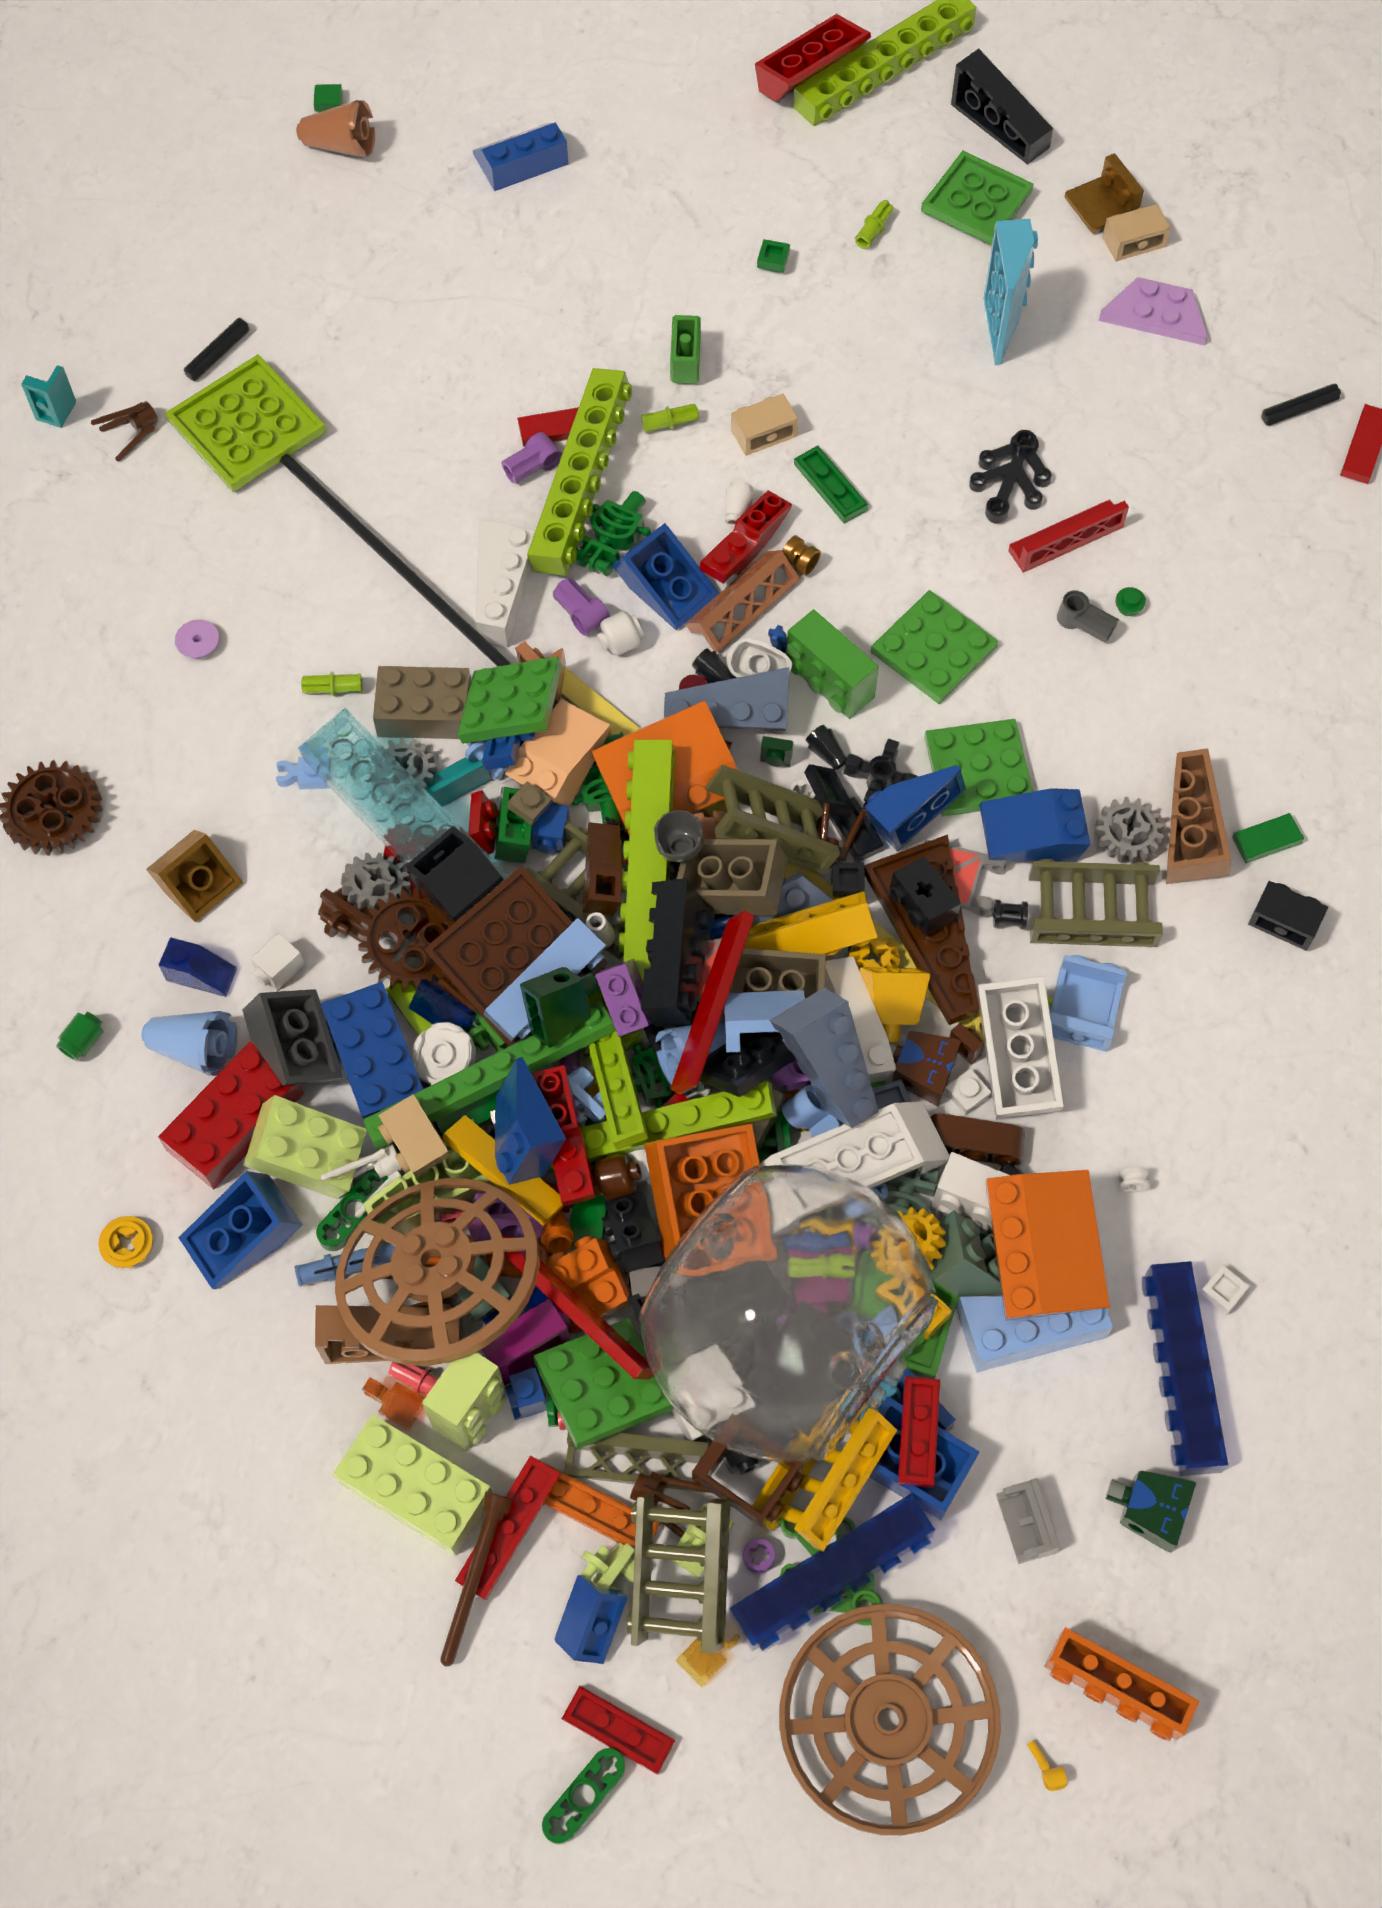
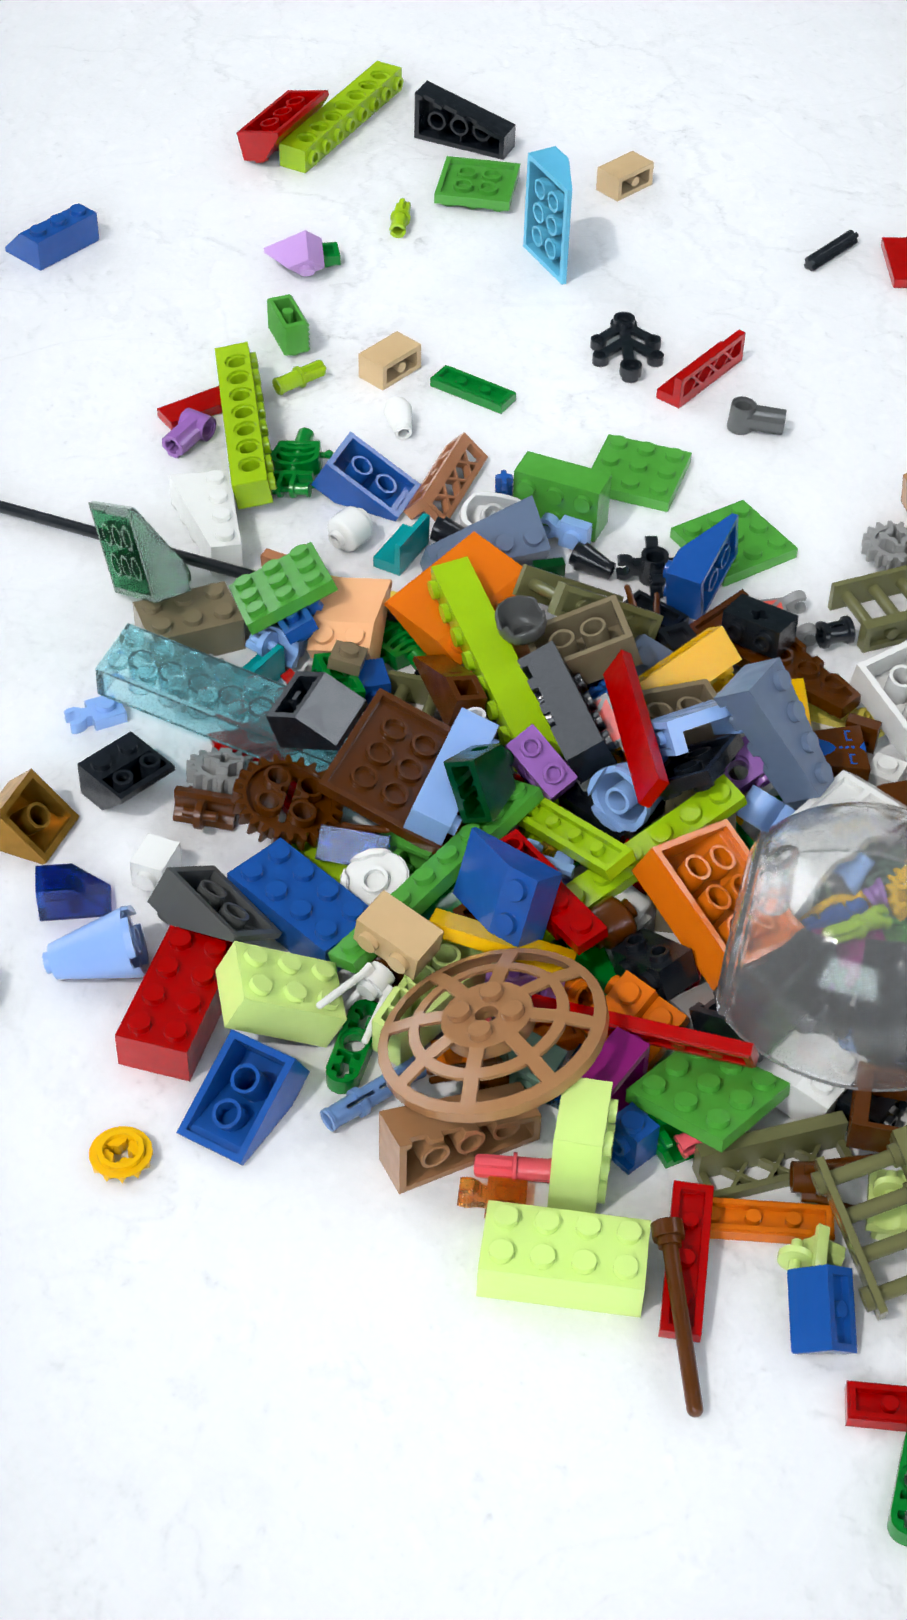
camera: 25 degrees left, 20 degrees down
lime axle [301,672,363,696] -> none
medium lavender piece [553,578,610,636] -> none
red slope [699,490,792,584] -> none
pearl gold wheel [782,535,821,576] -> none
black tile [804,764,855,817] -> none
blue slope [979,788,1091,862] -> none
pearl gold bracket [1064,153,1144,233] -> none
lavender wing [1099,277,1207,345] -> none
green plate [1115,587,1146,616] -> none
none -> black slope [77,731,175,811]
none -> clear green slope [88,501,191,603]
none -> lavender slope [264,230,325,276]
none -> teal panel [373,513,430,576]
none -> light blue plate [541,513,592,550]

